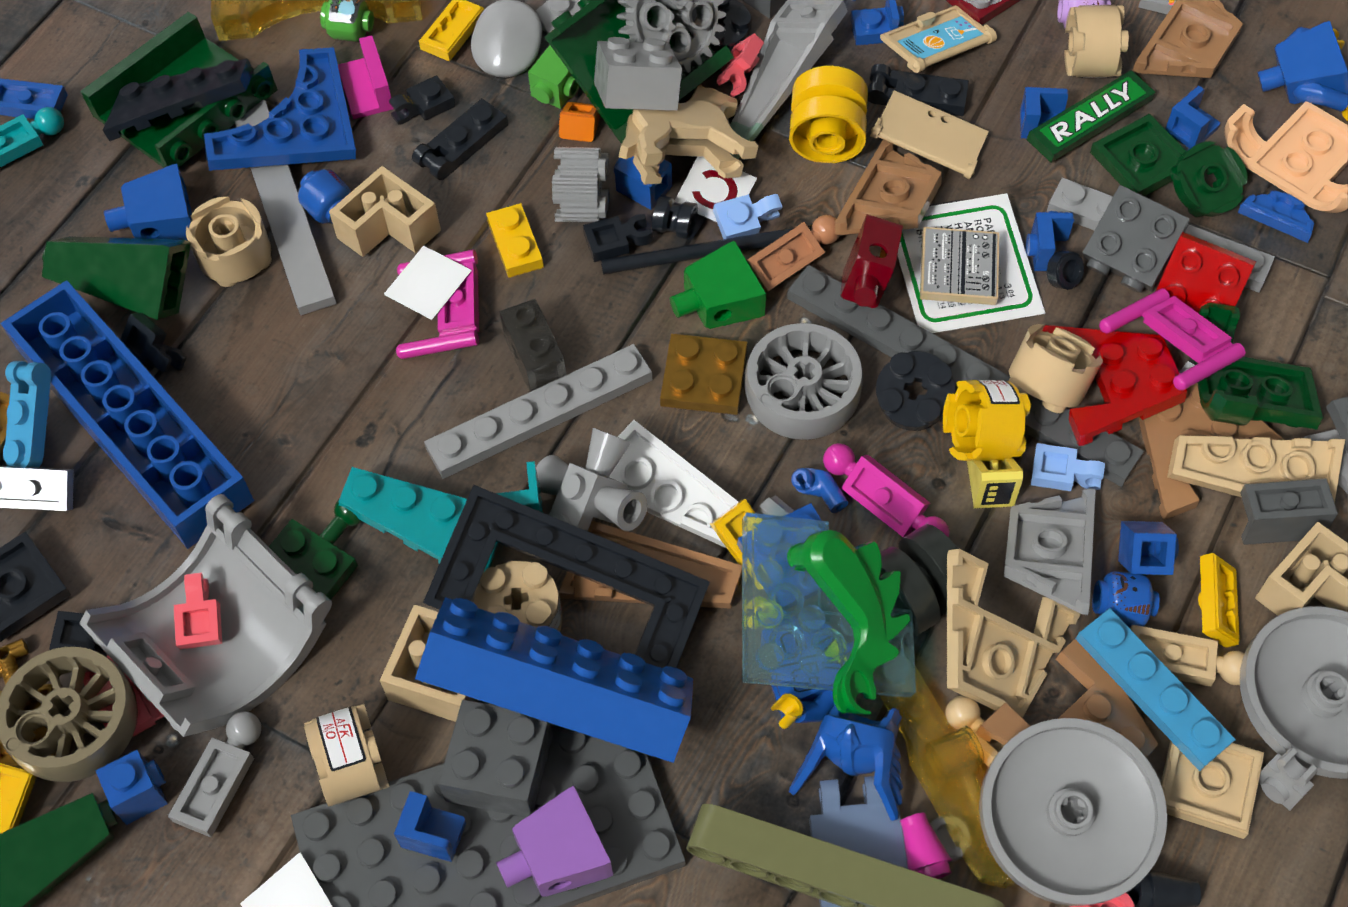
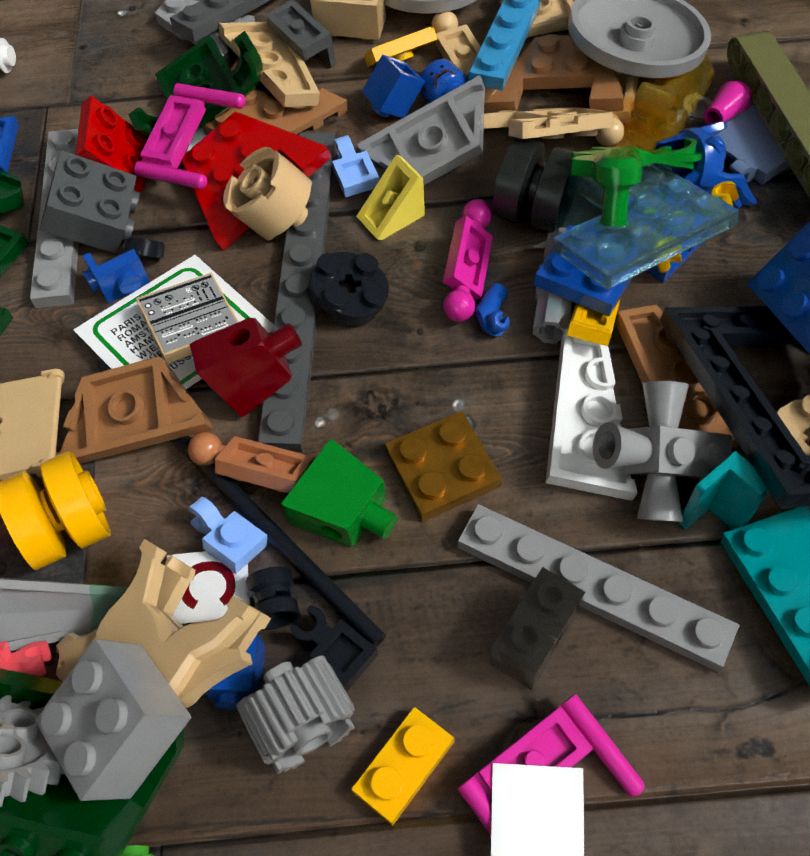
camera: 120 degrees left, 0 degrees up
orange slope [559,102,600,142] -> none
light grey piece [745,323,863,440] -> none
yellow brick [943,380,1031,461] -> none

